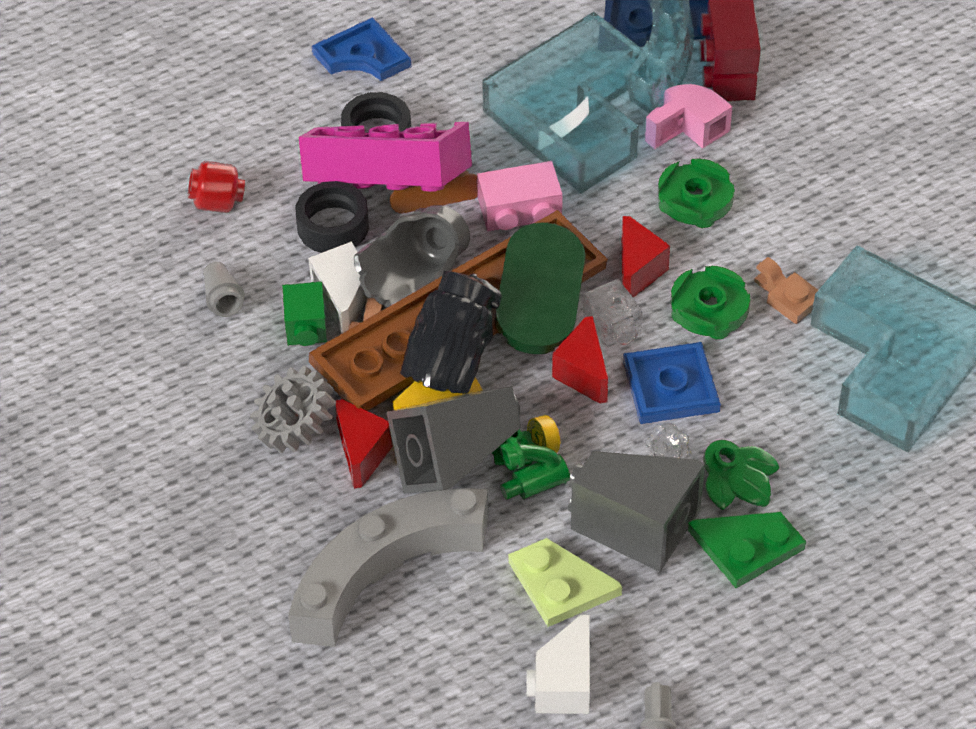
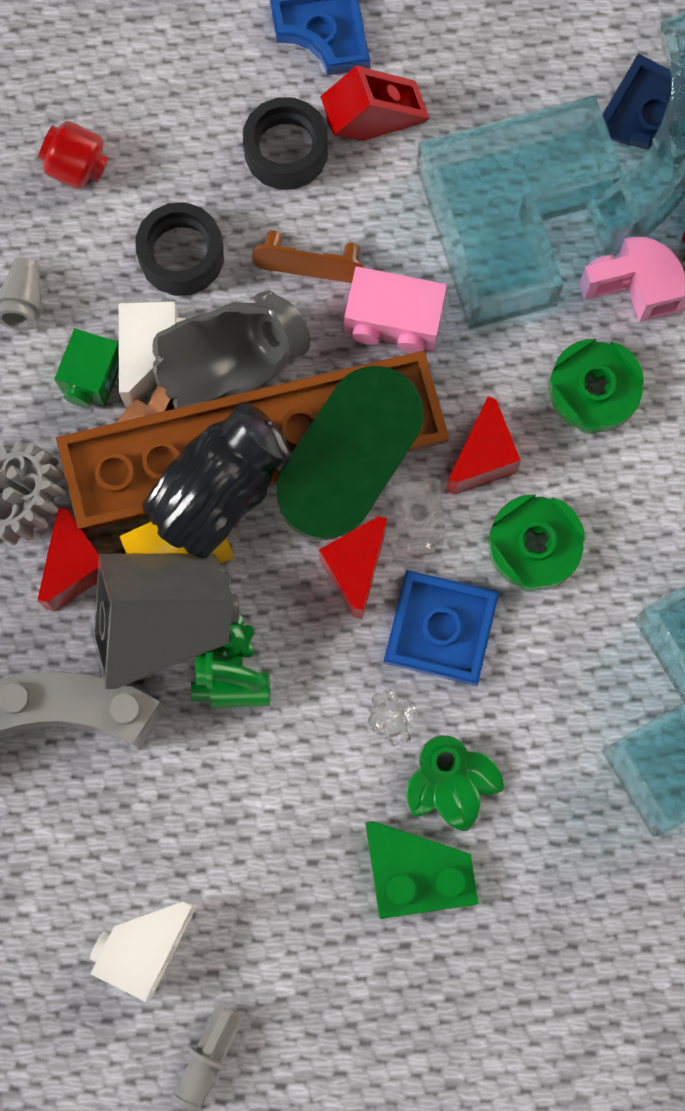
camera: 25 degrees right, 25 degrees up
dark pink wedge [298,122,472,191] -> none
yellowish green wing [508,538,622,627] -> none
yellow tile [527,415,561,453] -> none
white sticker [542,96,589,148] -> none
dark grey slope [568,451,705,572] -> none
nougat plate [754,257,824,324] -> none
none -> red slope [320,65,430,141]

